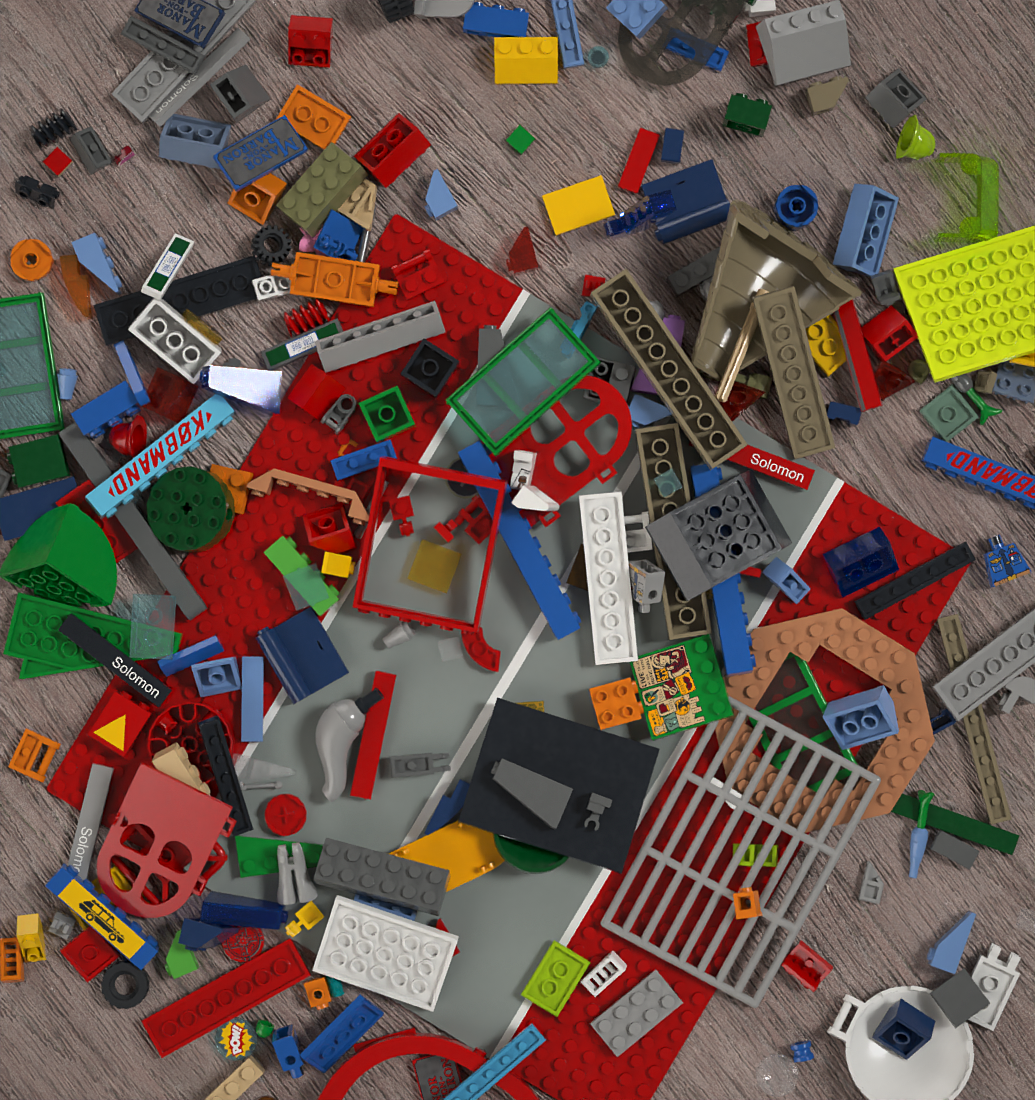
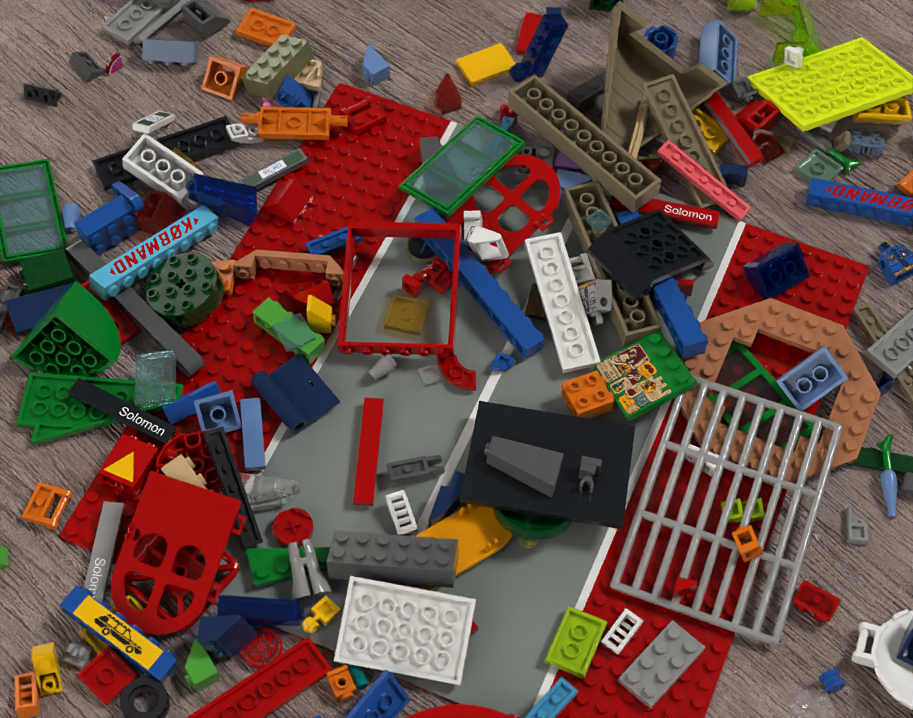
camera: 10 degrees left, 30 degrees down
orange plate [10,239,54,282] -> none
black piece [30,108,78,151] -> none
red tile [43,147,73,177] -> none
clear orange slope [60,255,92,320] -> none
medium blue slope [71,233,123,295] -> none
red piece [109,415,147,458] -> none
tile [213,115,308,192] -> none
black tyre [251,225,292,266] -> none
red piece [284,298,330,337] -> none
light grey brick [315,301,446,373] -> none
light grey animal [315,687,384,802] -> none
dark grey piece [320,394,358,435] -> none
red slope [354,113,431,188] -> none
green brick [359,386,416,444] -> none
red plate [389,495,414,537] -> none
black brick [401,338,460,399] -> none
green tile [506,125,535,155] -> none
dark blue door [641,159,730,245] -> none
medium blue slope [762,557,811,604] -> none
black tile [854,541,976,620] -> none
none -> white slope [385,490,418,535]
none -> blue tile [490,352,516,372]
none -> coral tile [656,140,751,222]
none -> red slope [672,577,698,598]
none -> white tile [784,46,804,69]

